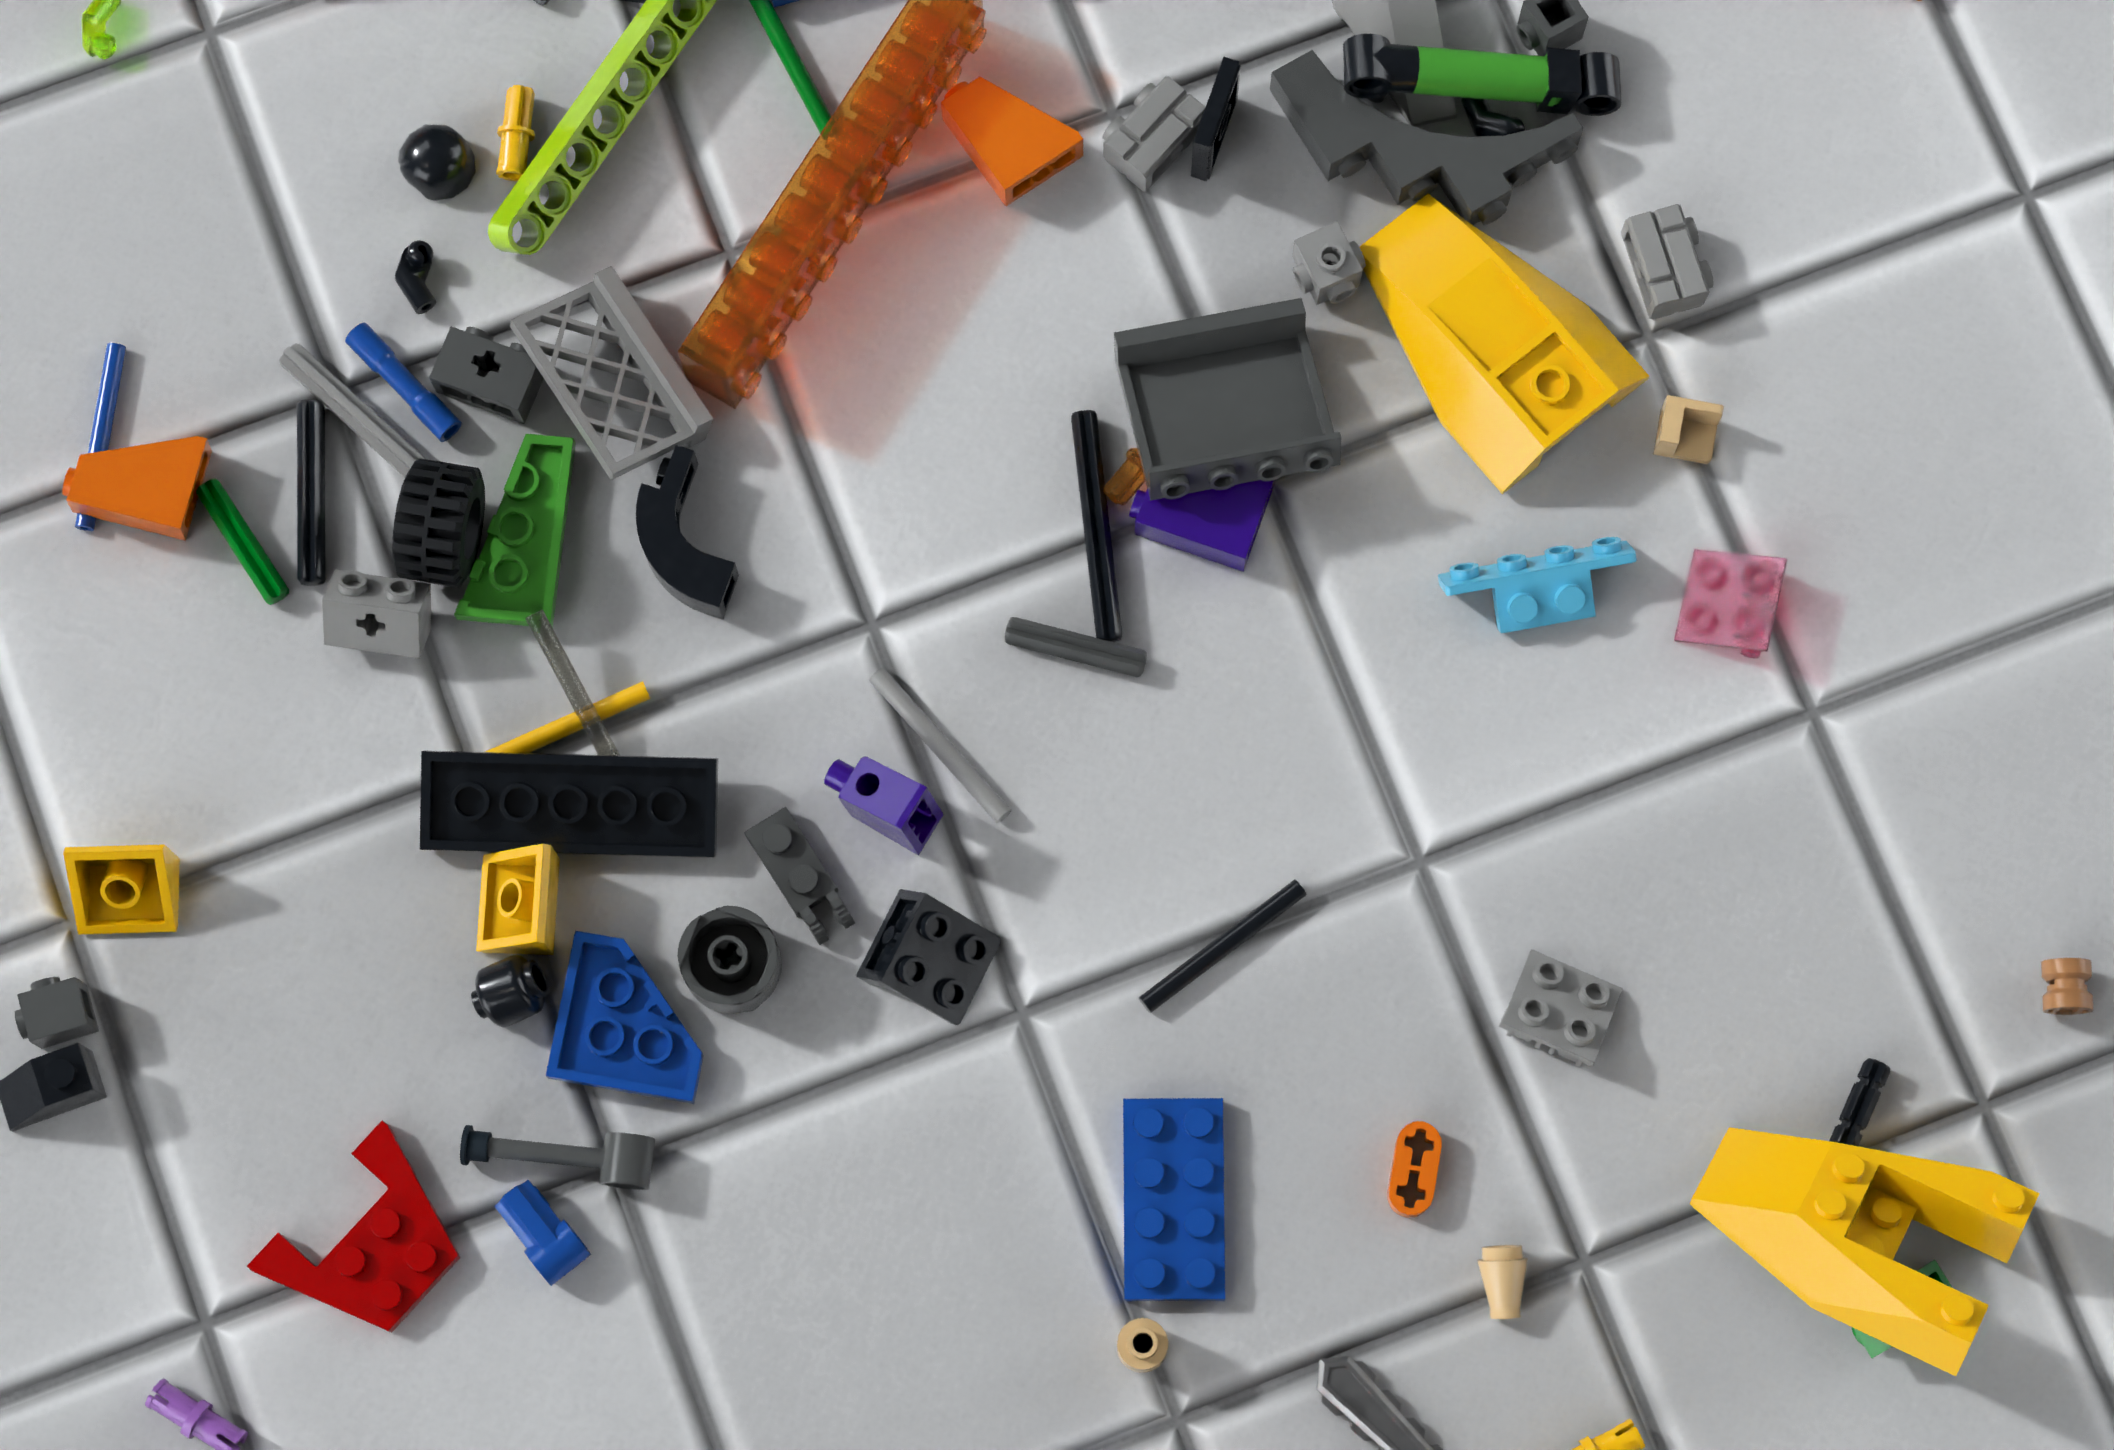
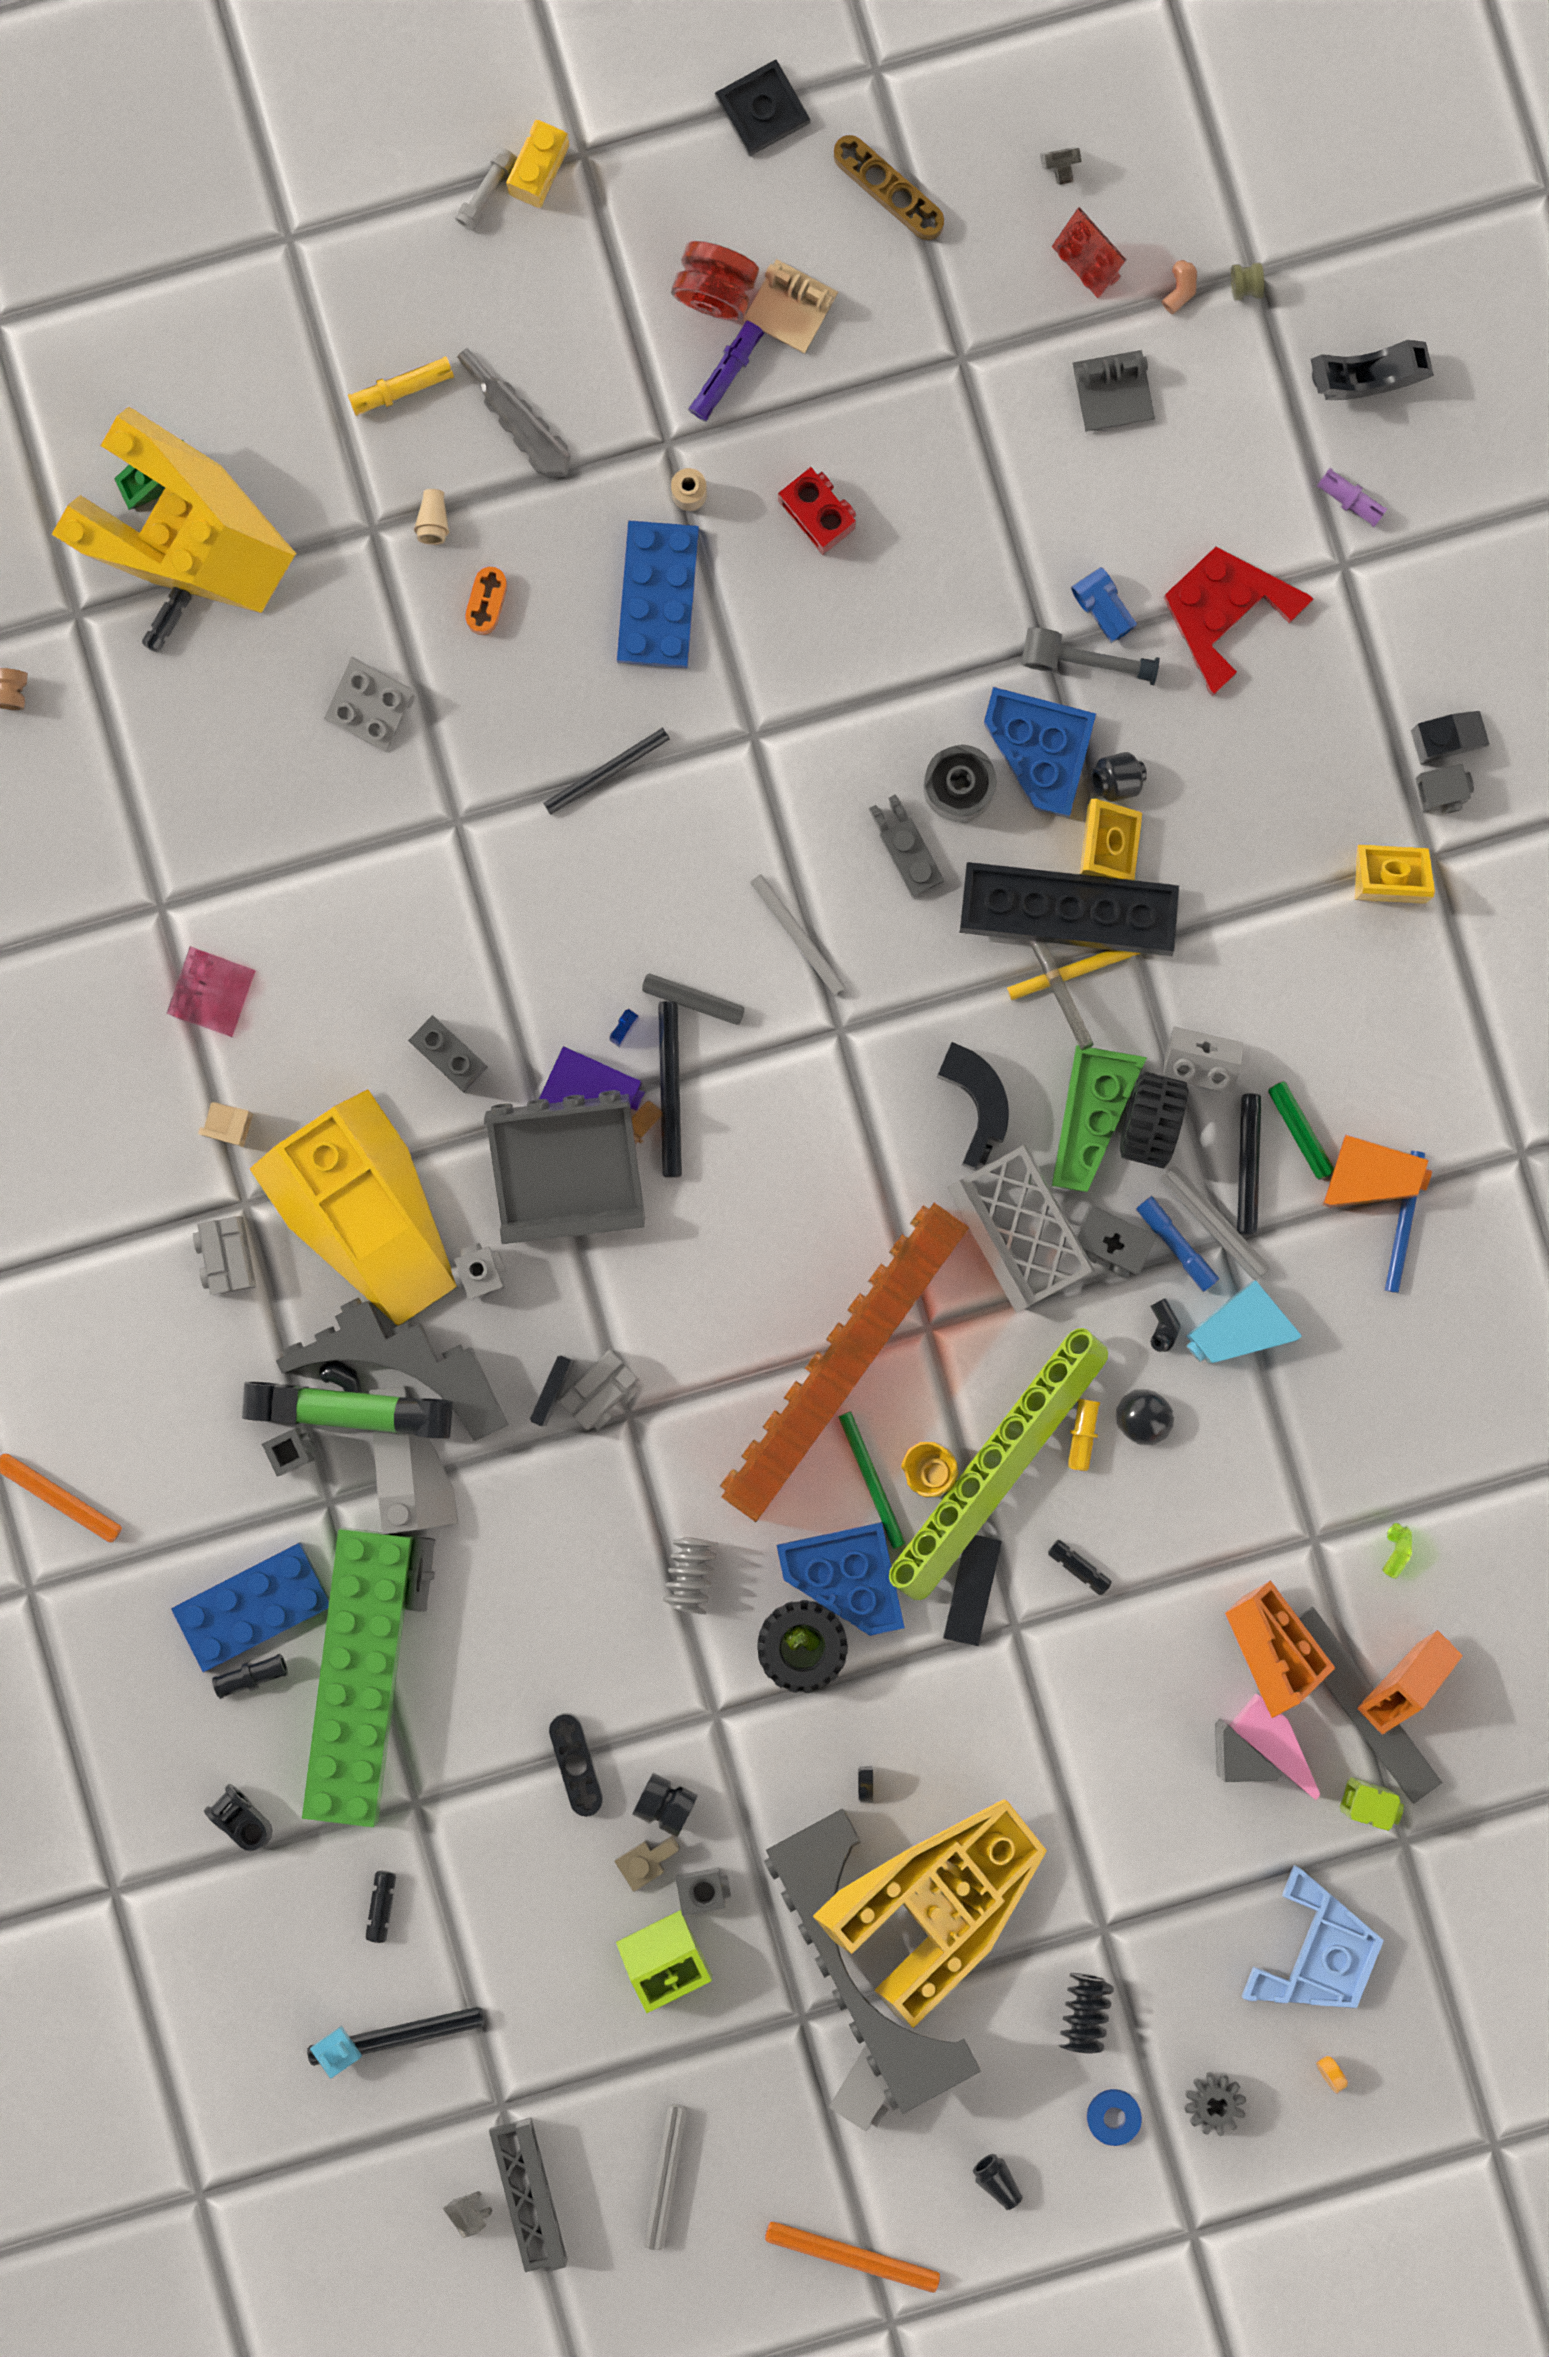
camera: 175 degrees left, 10 degrees up
dark purple torso [824,756,944,856] -> none
black bracket [856,889,1001,1025] -> none
orange slope [941,76,1083,206] -> none
medium azure bracket [1438,537,1637,634] -> none
none -> dark grey brick [408,1015,488,1093]
none -> clear blue tile [609,1008,640,1048]
none -> red brick [778,467,857,555]
none -> yellow hair [901,1442,959,1498]
none -> medium azure slope [1186,1280,1302,1363]

